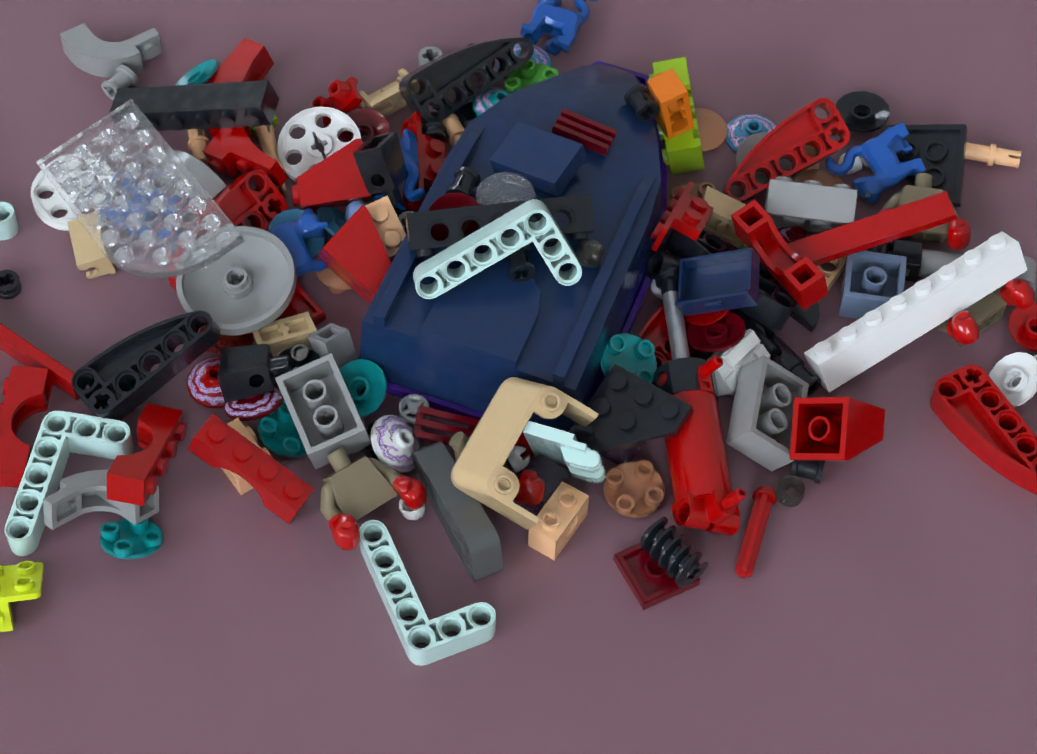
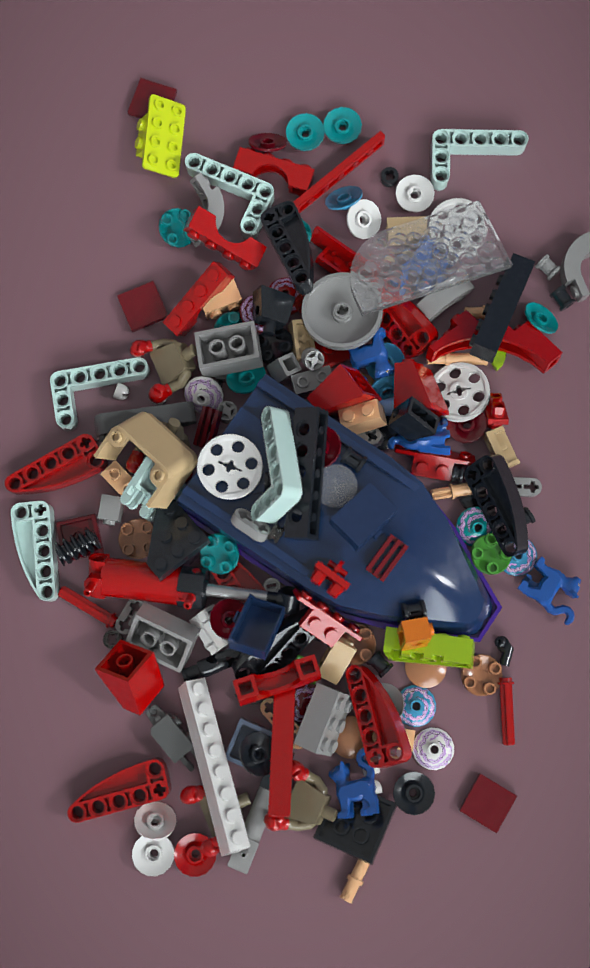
camera: 110 degrees right, 25 degrees up
none -> red beam [5,434,108,495]
none -> light aqua beam [11,501,60,602]
none -> light grey brick [98,494,124,526]
none -> white hinge [113,383,129,400]
none -> light grey beam [115,600,144,635]
none -> dark red tile [117,281,168,332]
none -> dark grey hinge [145,704,196,772]
none -> white wedge [197,434,263,500]
none -> light grey beam [231,508,271,542]
none -> black dish [239,732,272,777]
none -> white hinge [263,578,280,592]
none -> light grey brick [291,365,331,398]
none -> light grey wheel [301,347,324,370]
none -> red bracket [310,226,380,278]
none -> red hips [310,560,351,599]
none -> dark azure dish [325,186,363,210]
none -> white dish [346,199,381,239]
none -> black bush [366,650,394,678]
none -> white dish [395,175,435,212]
none -> dish [413,727,454,770]
none -> dark red tile [459,773,517,833]
none -> nougat dish [461,654,502,696]
none -> black arm [495,636,514,667]
none -> red axle [497,677,515,746]
none -> black bush [549,285,576,312]

